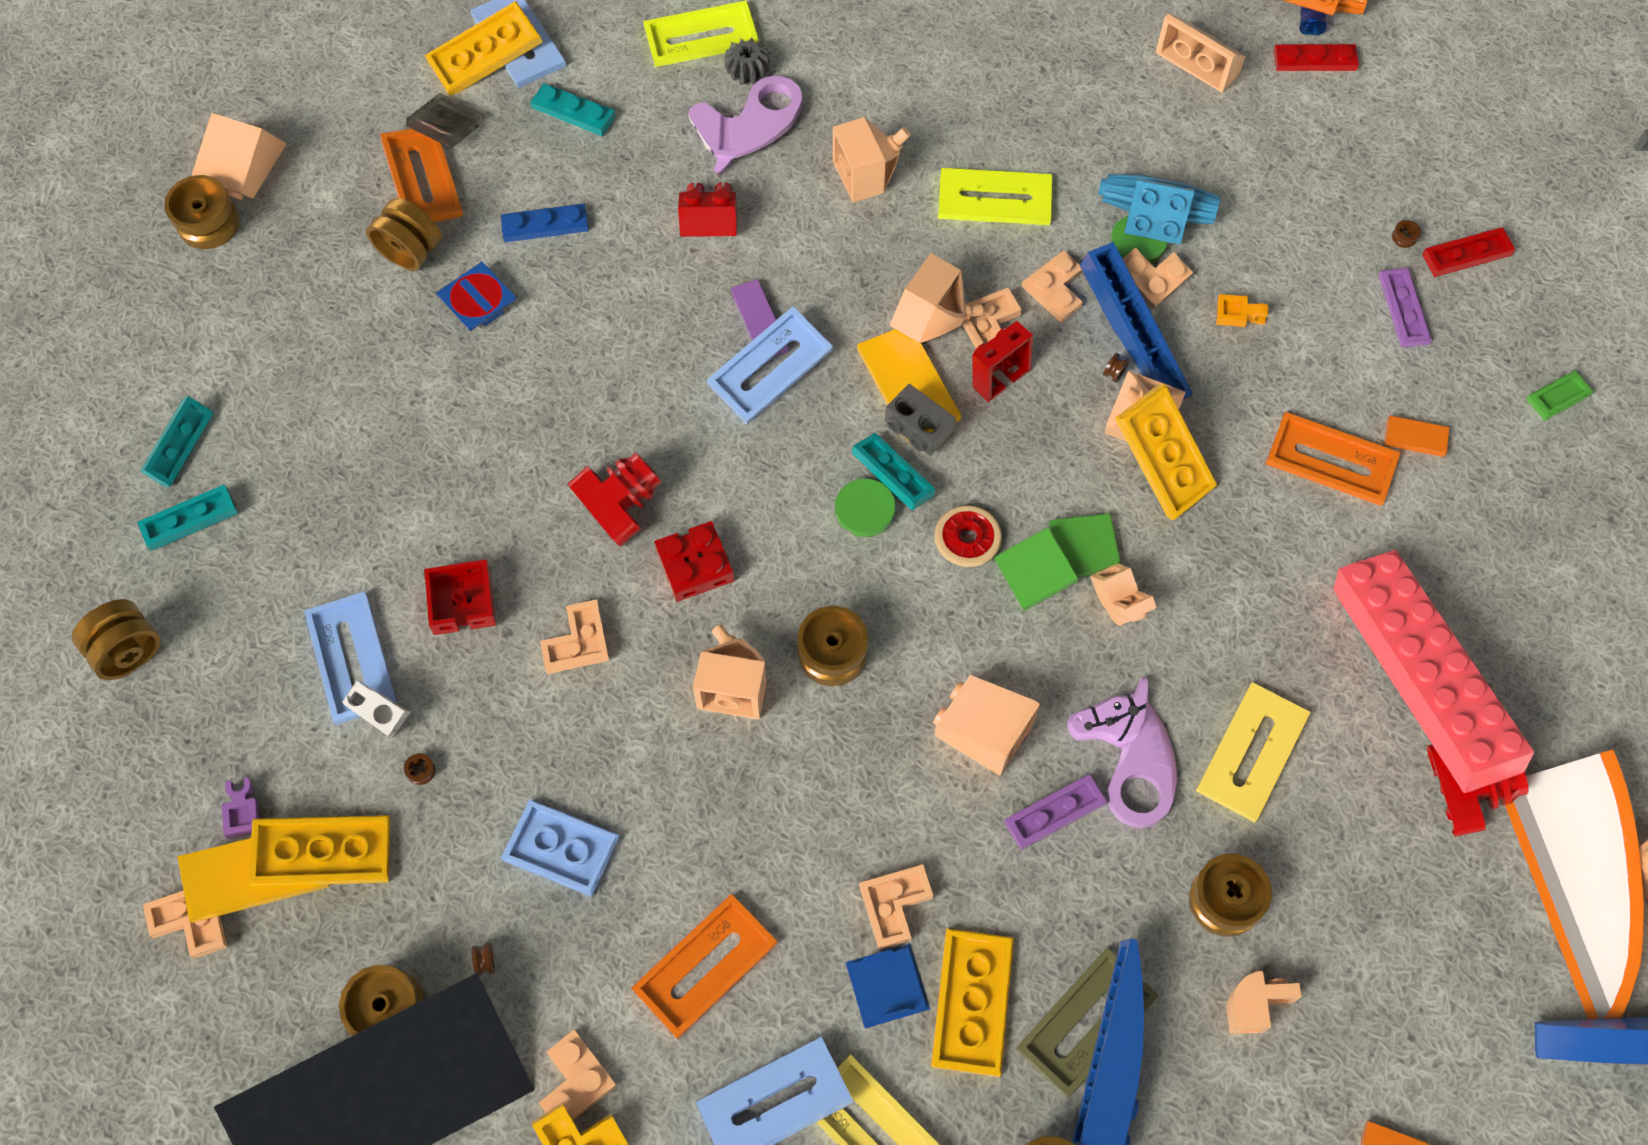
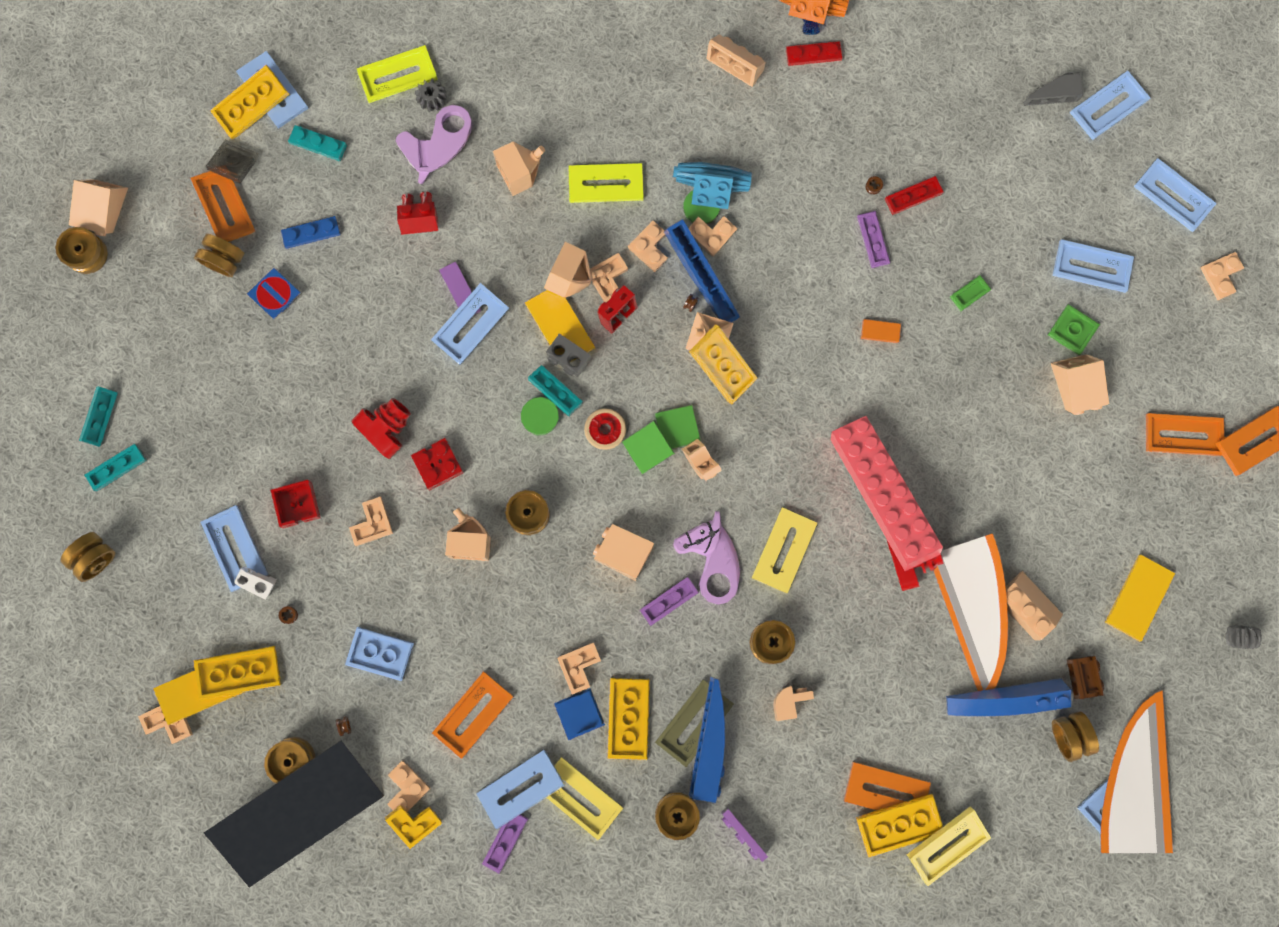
camera: 10 degrees left, 15 degrees up
medium lavender plate [222,777,260,839] -> none
light orange plate [1216,294,1268,327] -> none
orange piece [1265,412,1400,506] -> none

